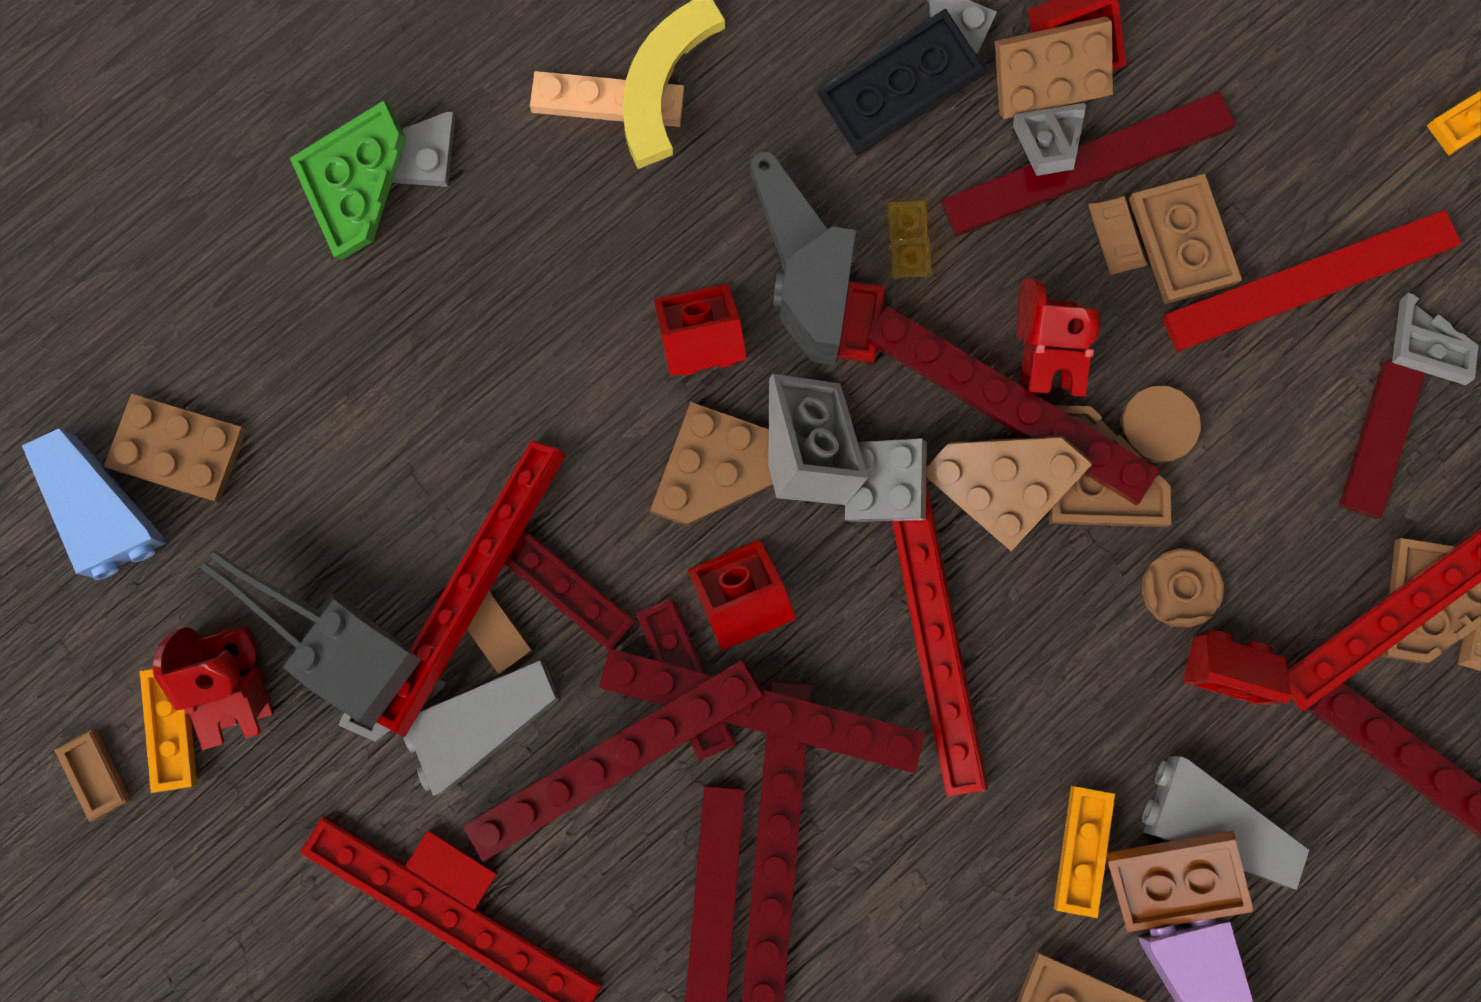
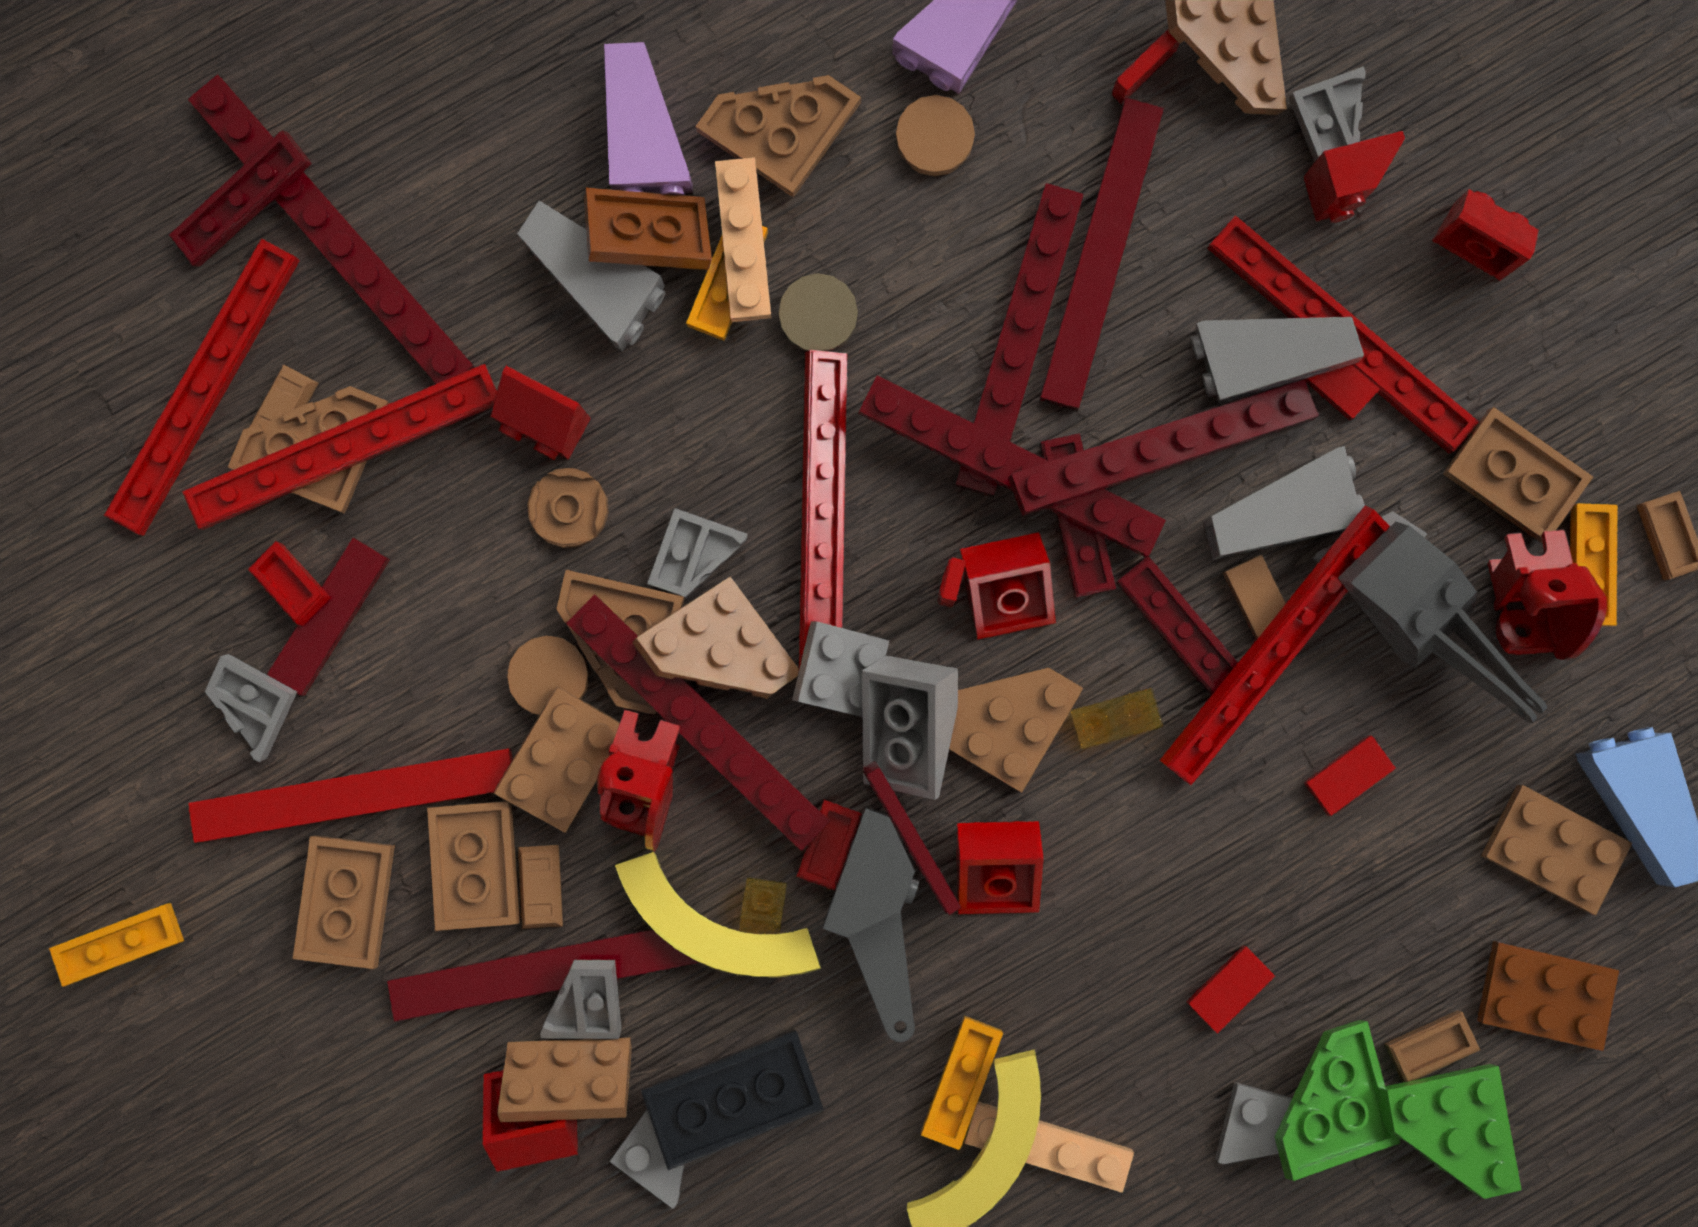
camera: 165 degrees left, 5 degrees up
none -> red tile [248,541,331,626]
none -> medium nougat plate [293,835,395,969]
none -> medium nougat plate [494,686,620,833]
none -> light yellow tile [615,852,821,978]
none -> light grey wing [647,508,748,598]
none -> light nougat plate [715,157,772,322]
none -> dark tan tile [779,273,858,352]
none -> dark red tile [863,761,961,915]
none -> light orange plate [921,1016,1003,1150]
none -> red tile [937,557,966,607]
none -> clear yellow slope [1071,688,1163,749]
none -> red tile [1186,945,1275,1034]
none -> light grey slope [1190,317,1364,405]
none -> red tile [1303,735,1396,816]
none -> bright green plate [1379,1064,1522,1199]
none -> medium nougat tile [1385,1010,1480,1082]
none -> medium nougat plate [1443,407,1593,543]
none -> dark orange plate [1477,941,1619,1051]

